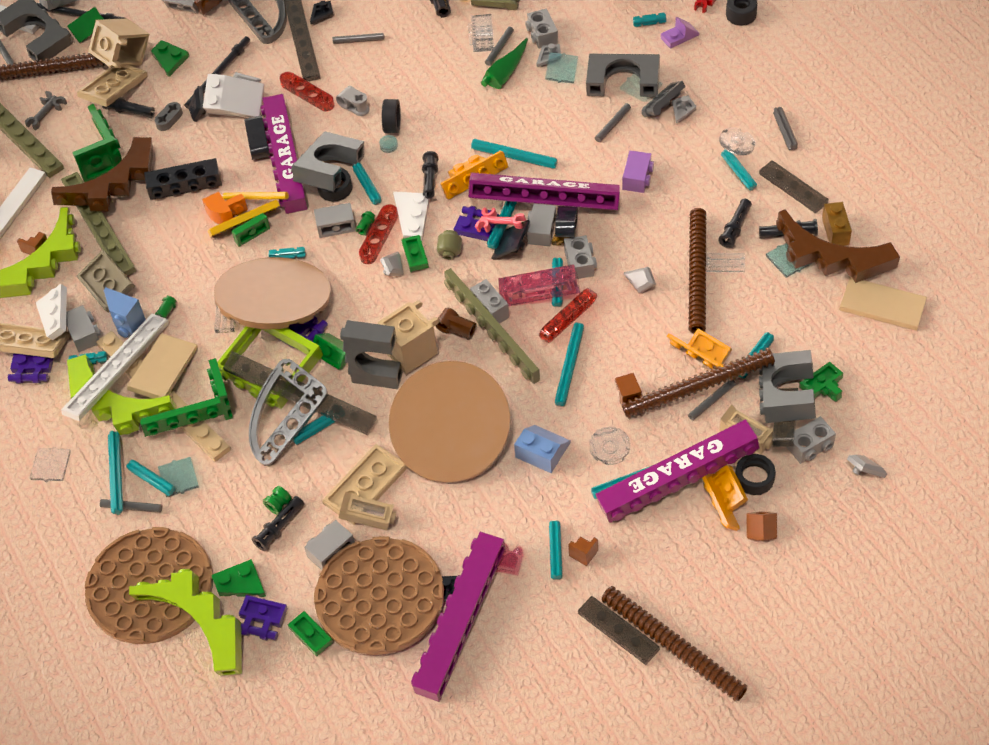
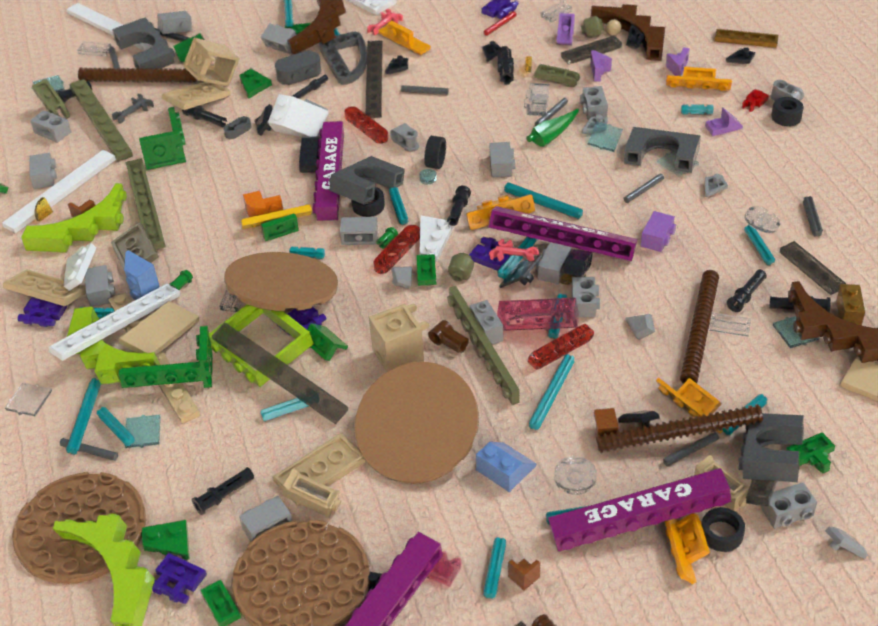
camera: 10 degrees right, 10 degrees down
reddish brown arch [51,137,153,211] -> none
black brick [144,158,222,200] -> none
yellow bar [223,192,289,200] -> none
beam [249,359,328,466] -> none
green wheel [263,486,292,515] -> none
dark grey arch [340,320,403,389] -> none
dark grey plate [642,81,686,117] -> none
dark orange panel [747,511,777,541] -> none
none -> dark grey brick [275,51,321,85]
none -> light grey brick [489,142,515,177]
none -> black piece [618,410,660,428]

